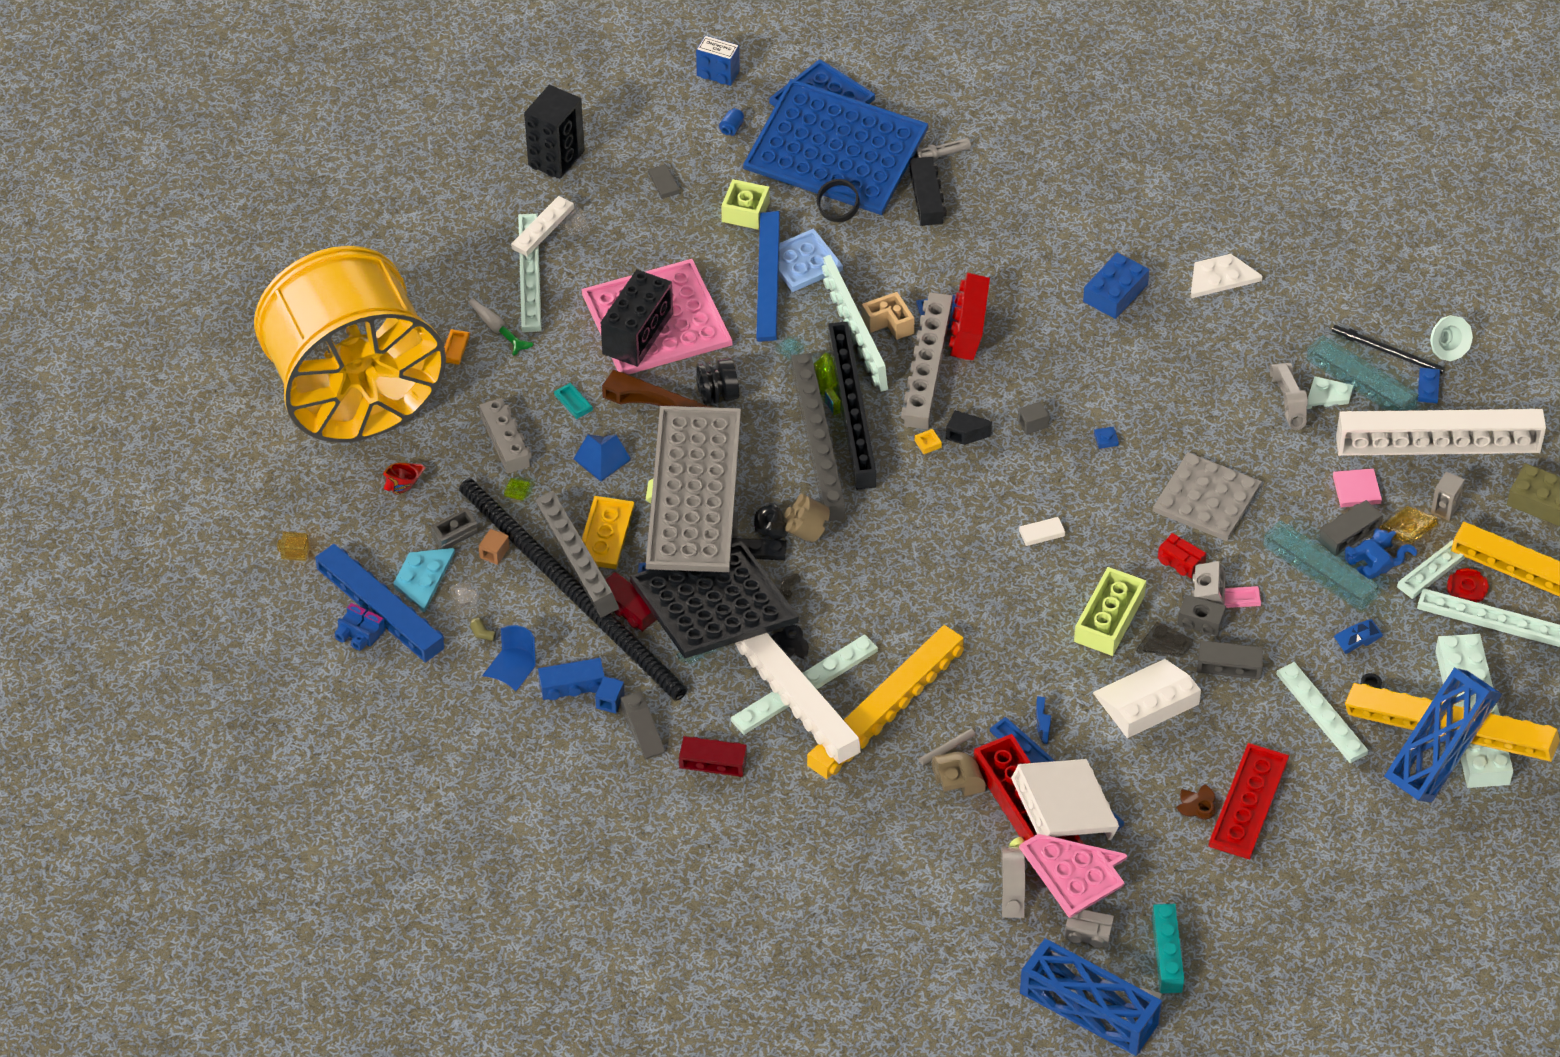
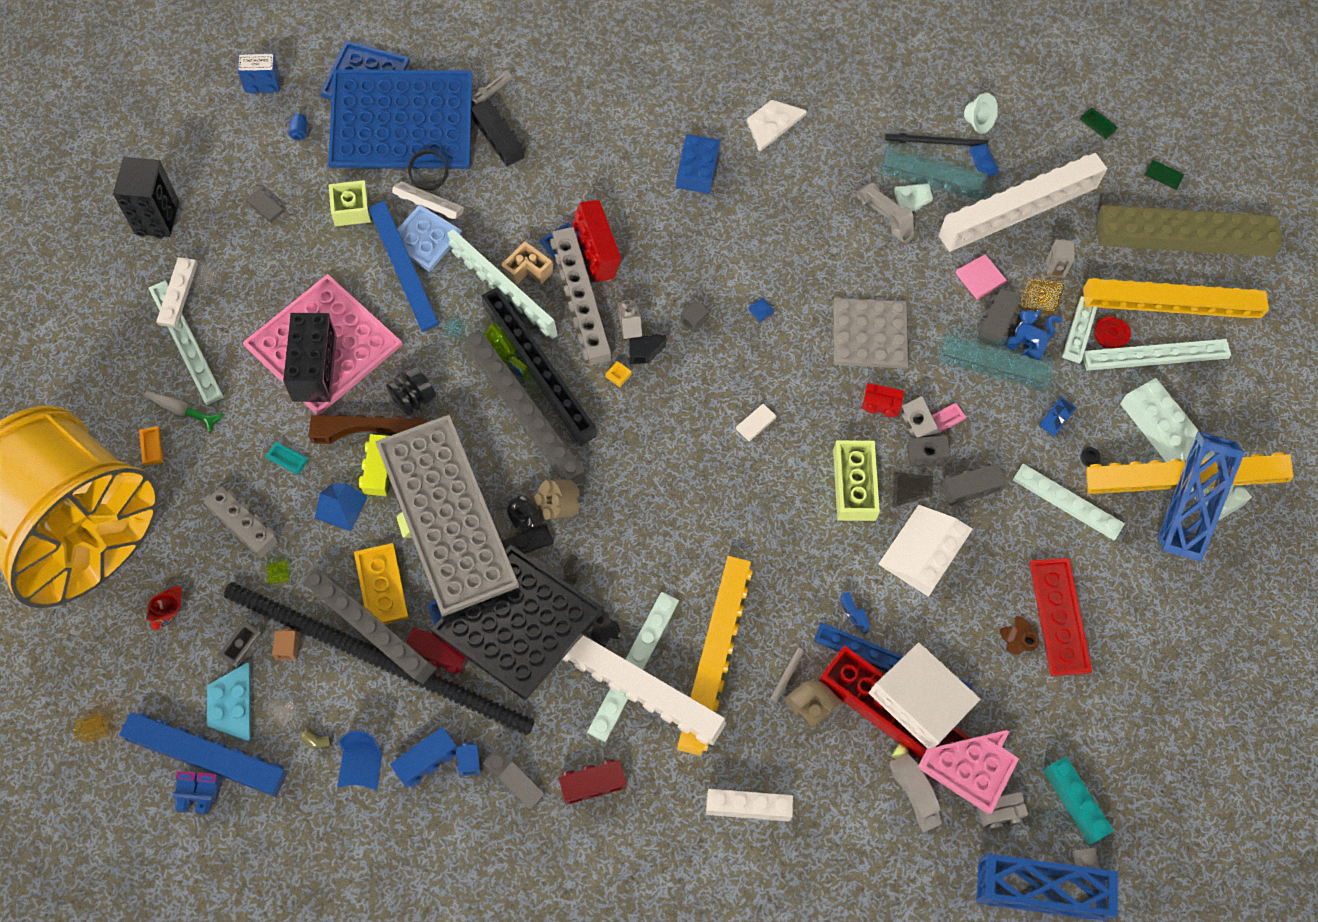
camera: 30 degrees left, 15 degrees up
none -> neon yellow brick [359,434,390,496]
none -> white plate [392,181,464,219]
none -> light grey brick [617,300,642,339]
none -> white brick [706,789,793,821]

